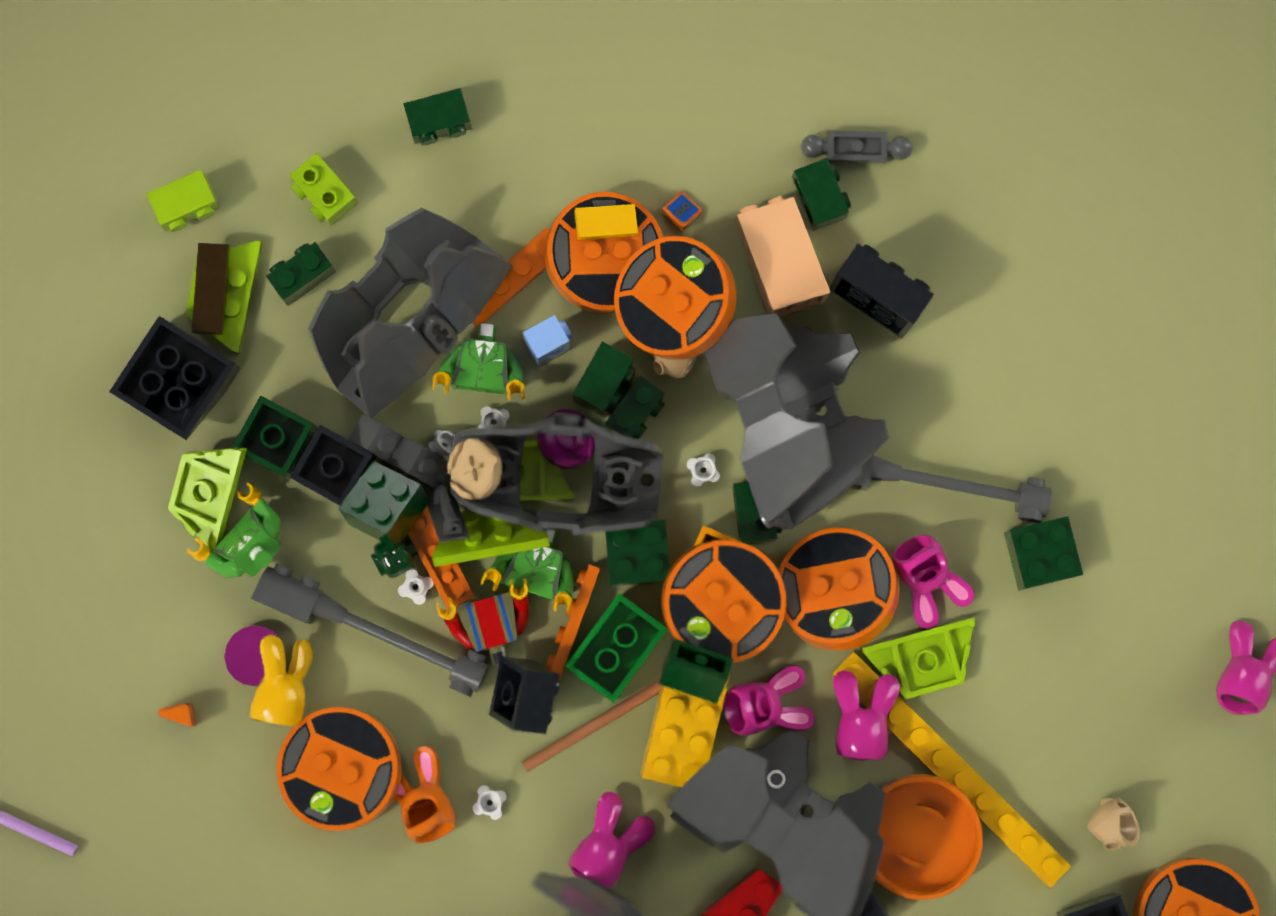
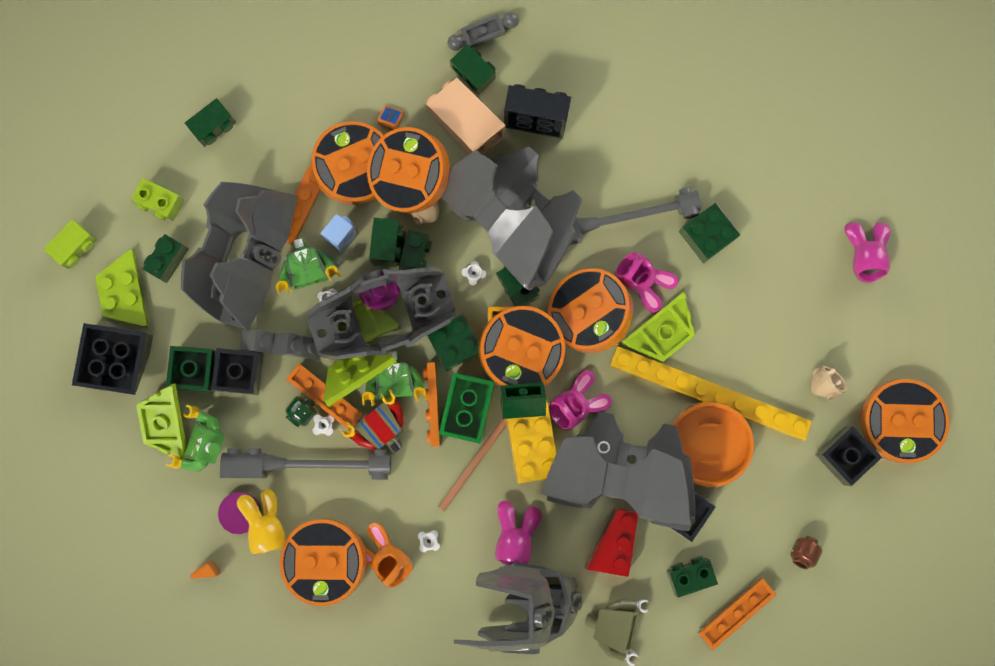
camera: 15 degrees left, 0 degrees up
dark brown tile [192,243,230,335] -> none
dark green brick [338,460,430,549] -> none
dark grey hinge [427,484,469,543] -> none
white plate [428,430,455,462] -> none
tan tile [447,438,502,500] -> none
black brick [489,656,559,734] -> none
yellow tile [574,204,638,240] -> none
dark pink piece [833,670,900,761] -> none

